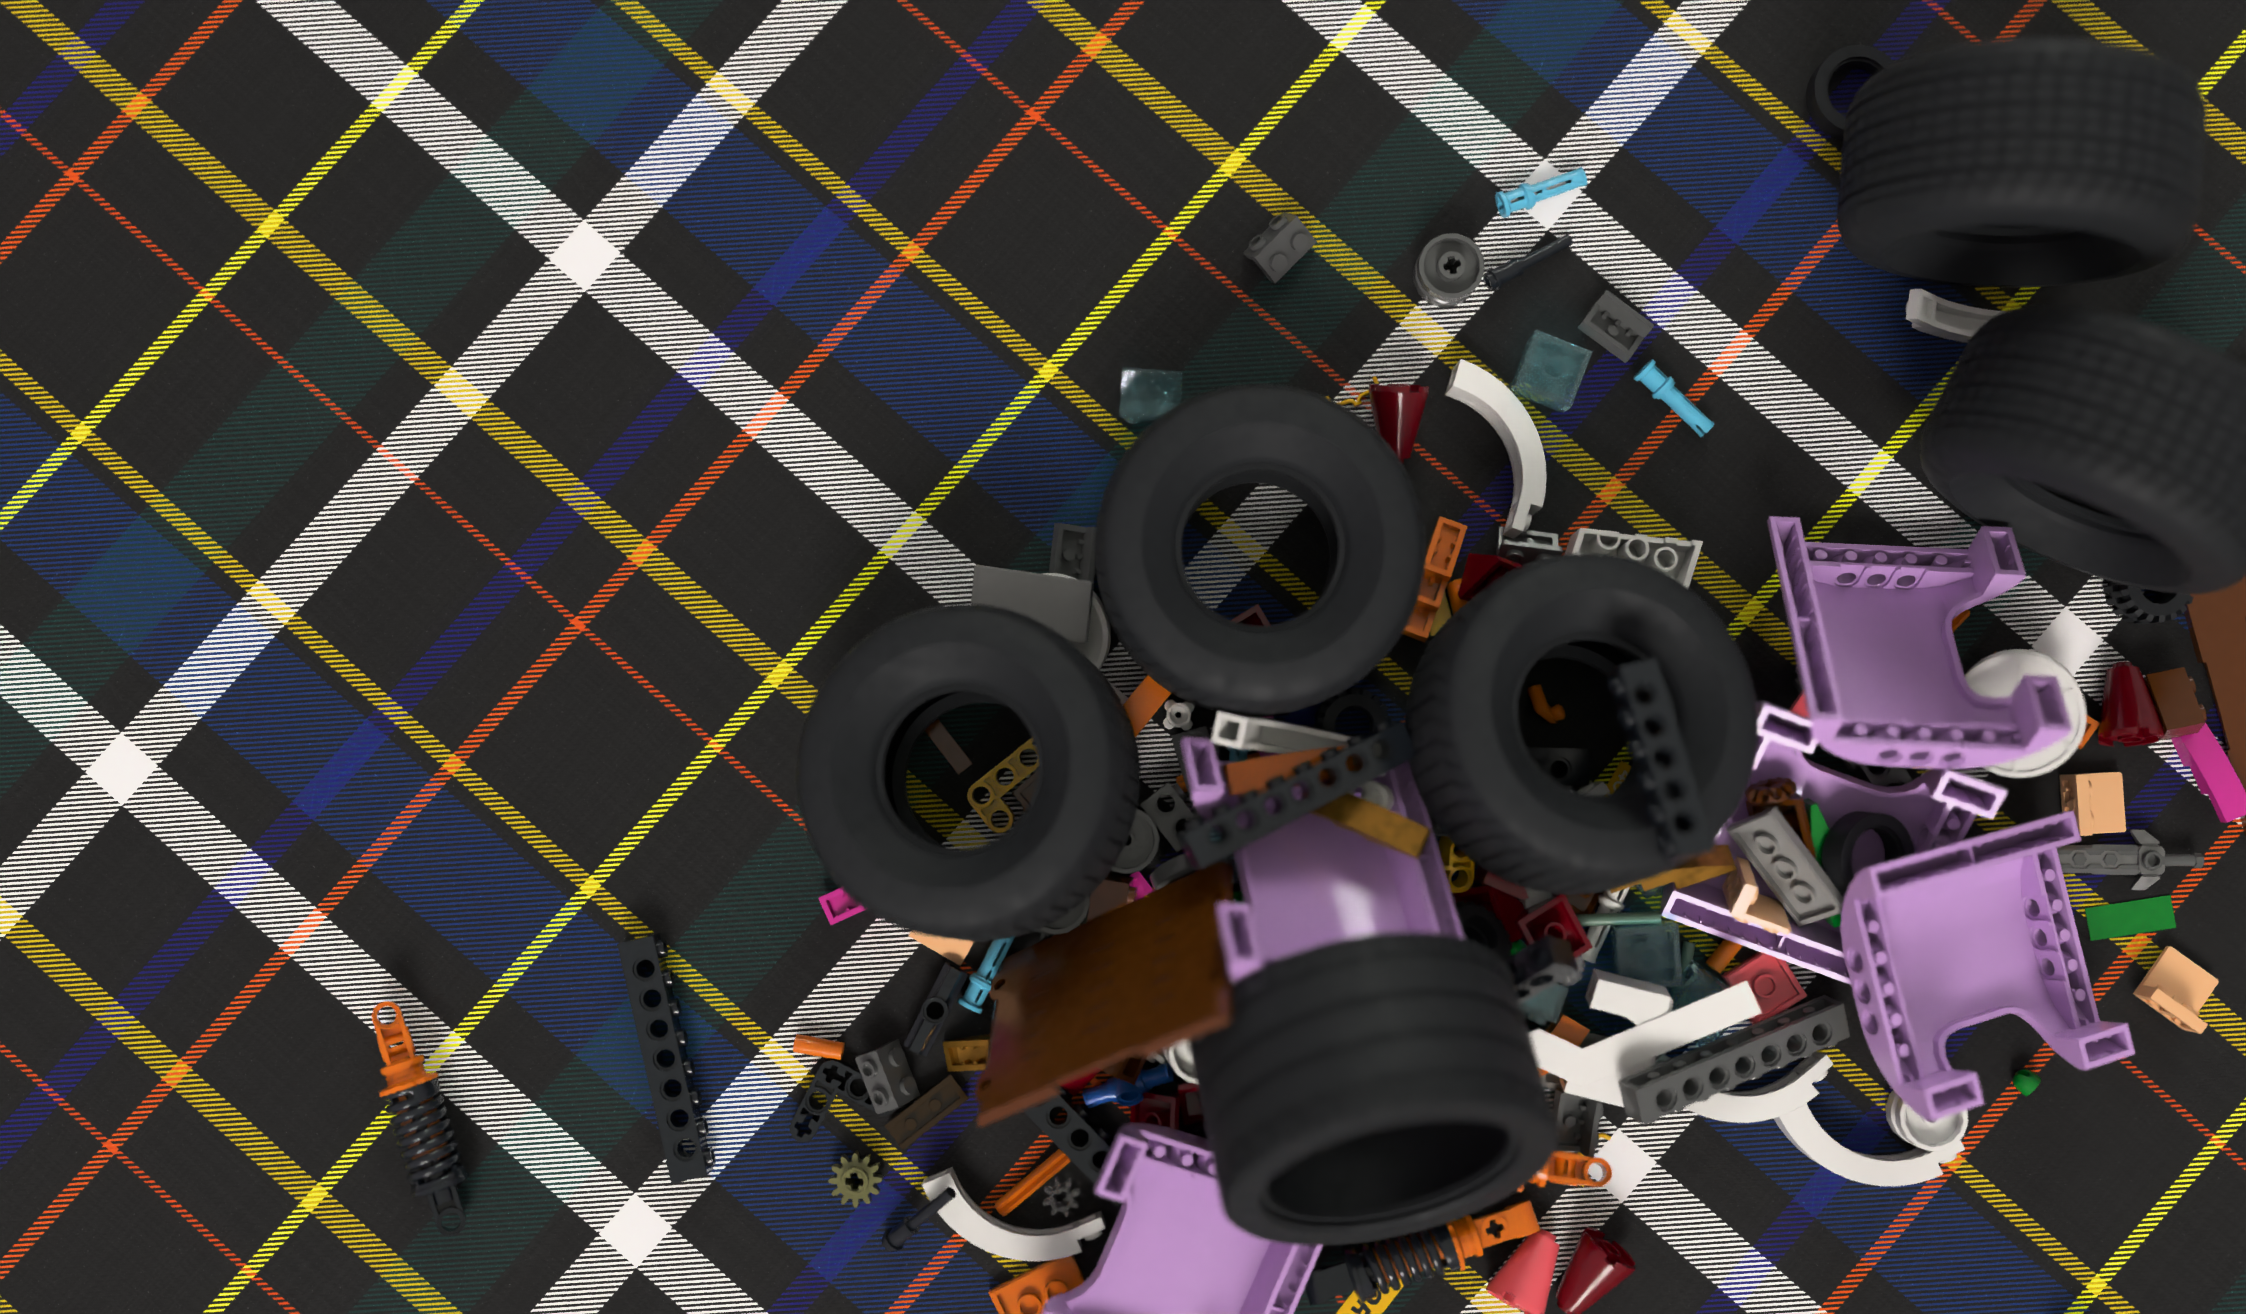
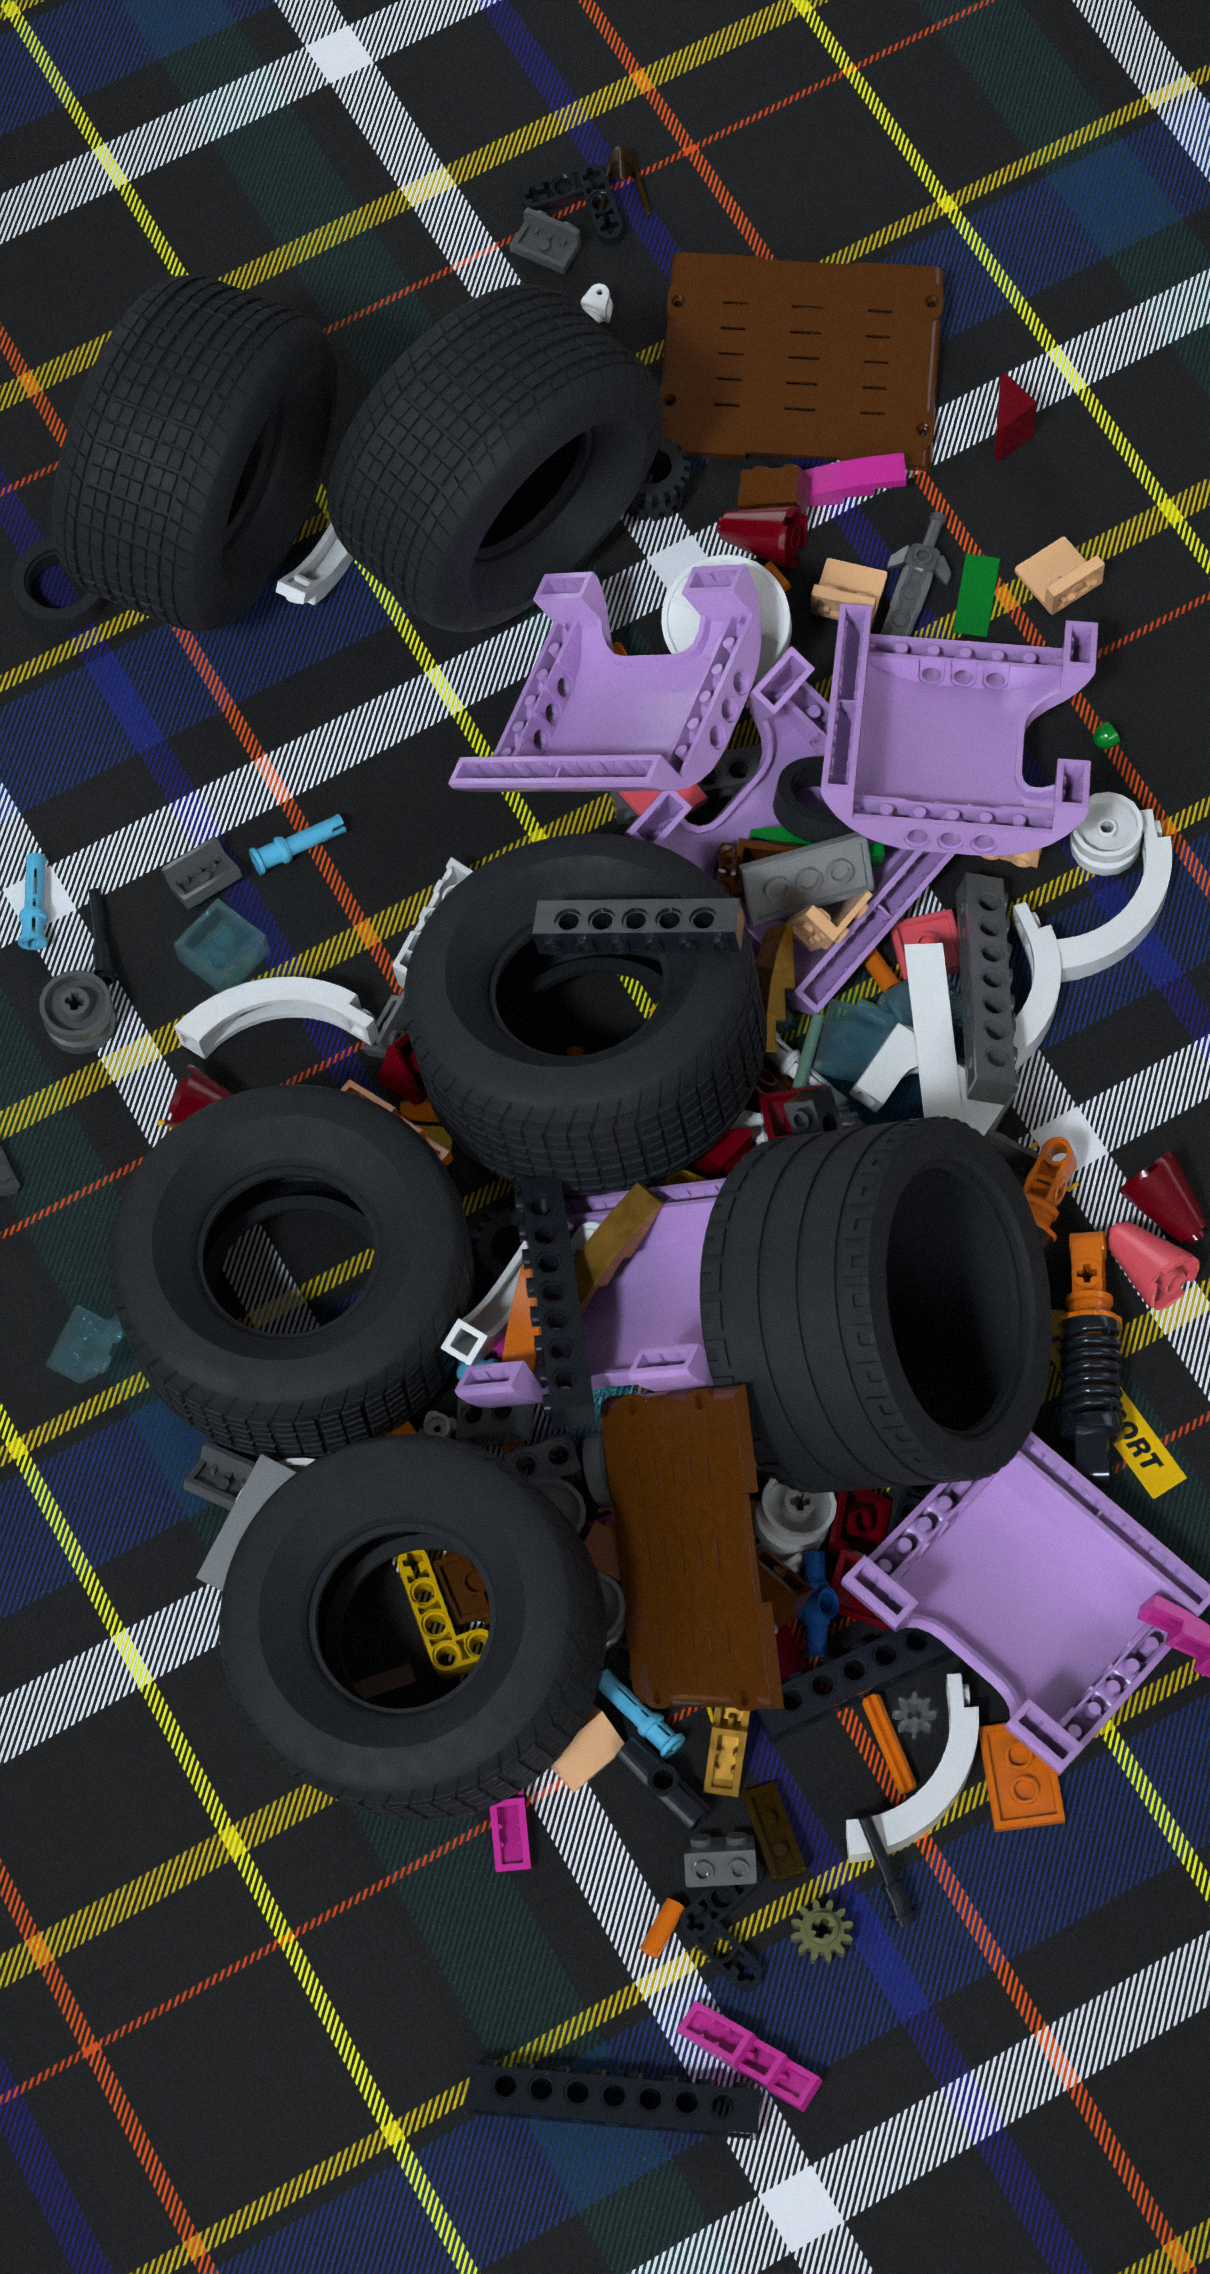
camera: 65 degrees left, 20 degrees down
none -> dark pink slope [676,2000,823,2112]

